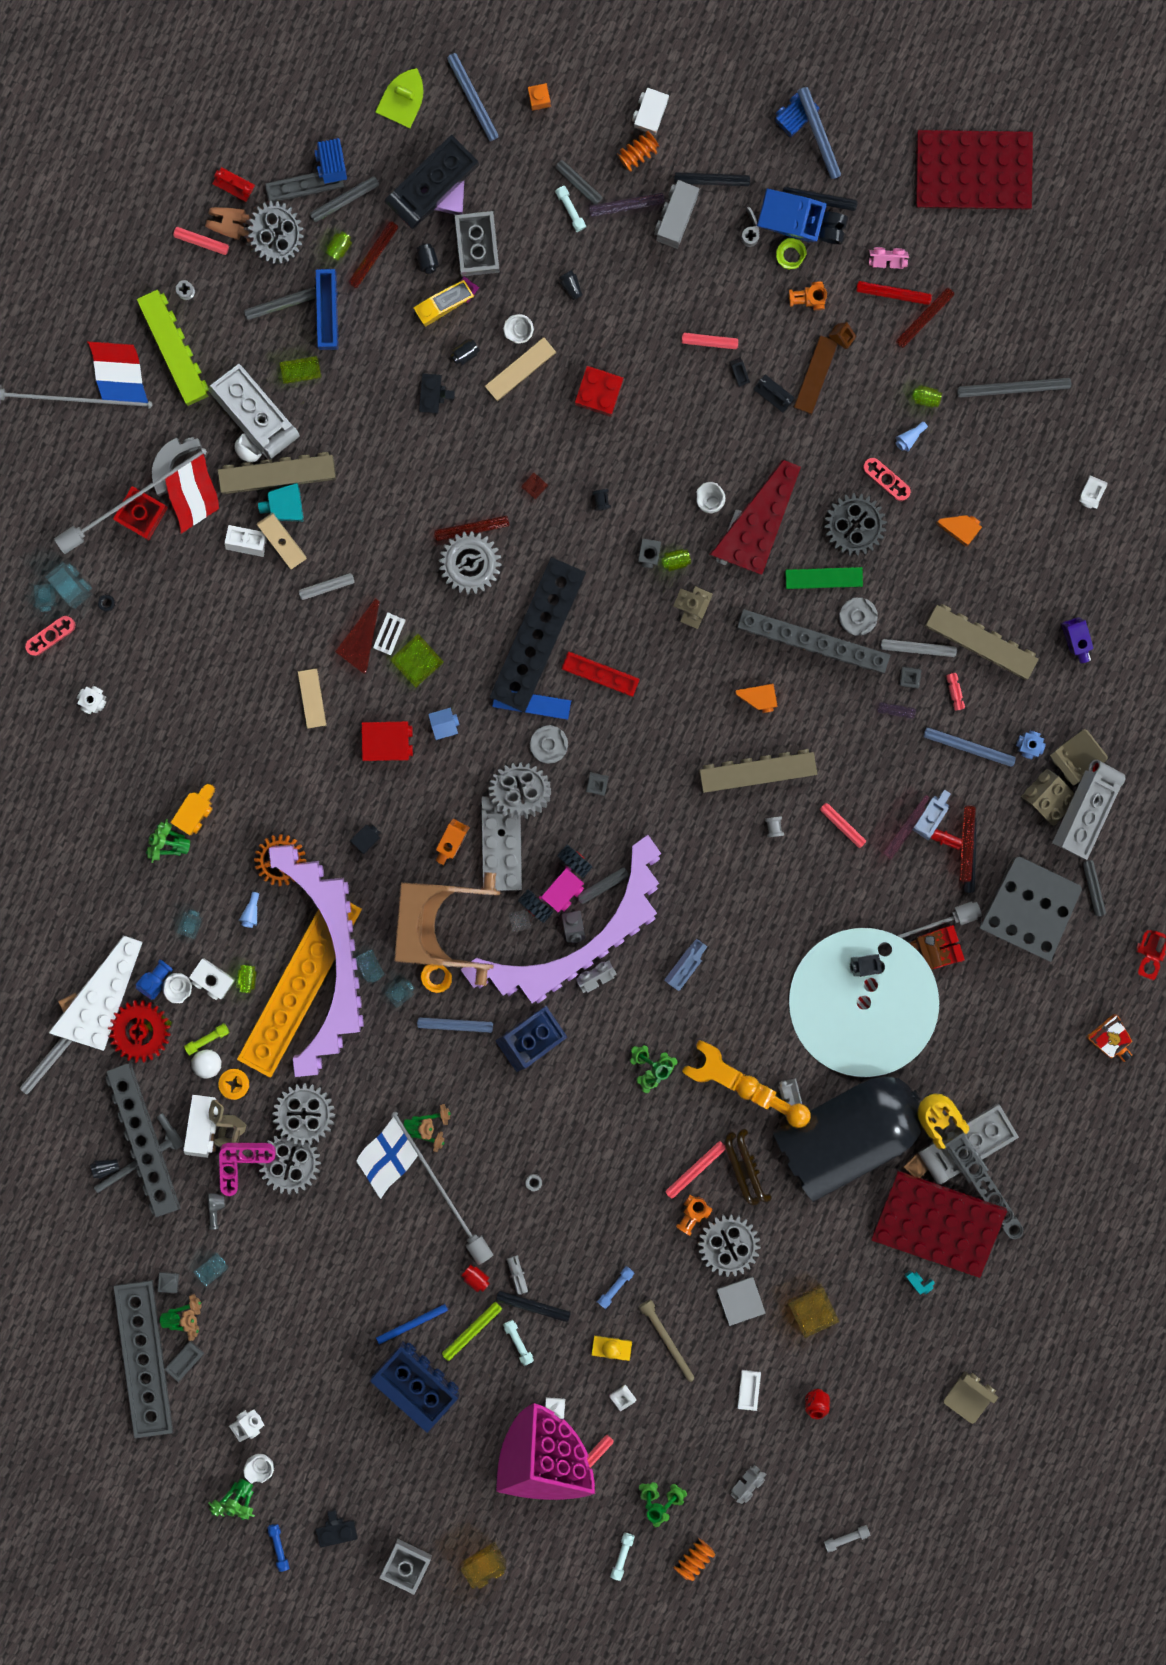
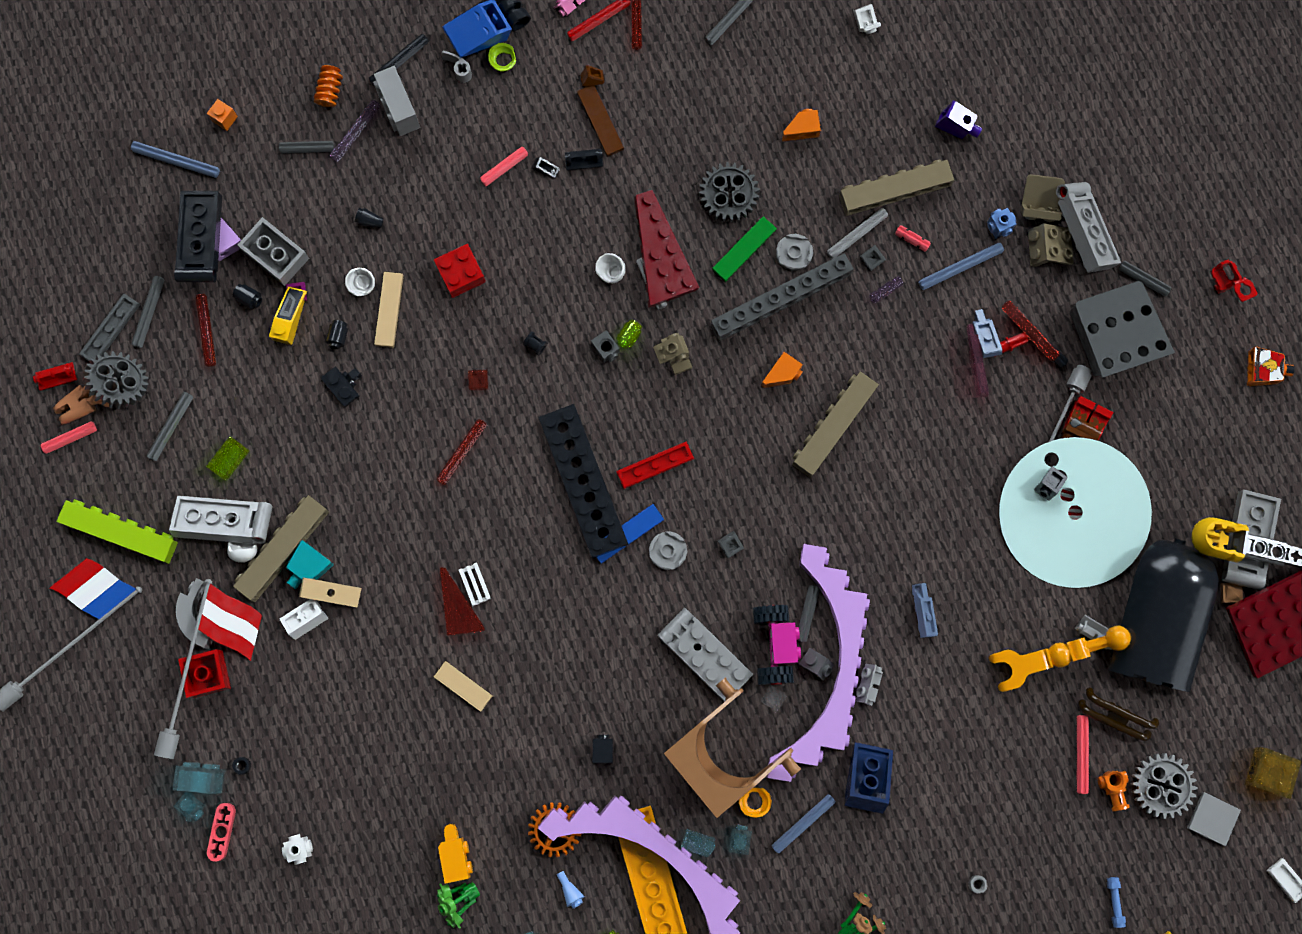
camera: 45 degrees left, 10 degrees down
light grey bush [176,280,195,300] -> none
light grey axle [299,573,354,600] -> none
blue brick [314,138,347,184] -> none
blue brick [316,269,339,350] -> none
clear neon green brick [326,231,352,261] -> none
red brick [362,722,413,761] -> none
lime shield [375,68,423,128] -> none
clear neon green plate [390,634,444,688] -> none
medium blue brick [428,708,460,740] -> none
orange torso [436,819,470,865] -> none
light grey gear [438,531,502,594] -> none
light grey gear [489,762,551,820] -> none
light aqua bar [555,186,586,232] -> none
bright green plant [630,1045,677,1093] -> none
white brick [632,88,669,135] -> none
dark tan piece [638,1299,694,1382] -> none
light grey bush [765,816,784,838] -> none
orange connector [789,282,827,310] -> none
coral axle [820,803,866,848] -> none
coral beam [863,458,910,501] -> none
light blue cone [896,421,928,451] -> none
clear neon green brick [912,385,942,408] -> none

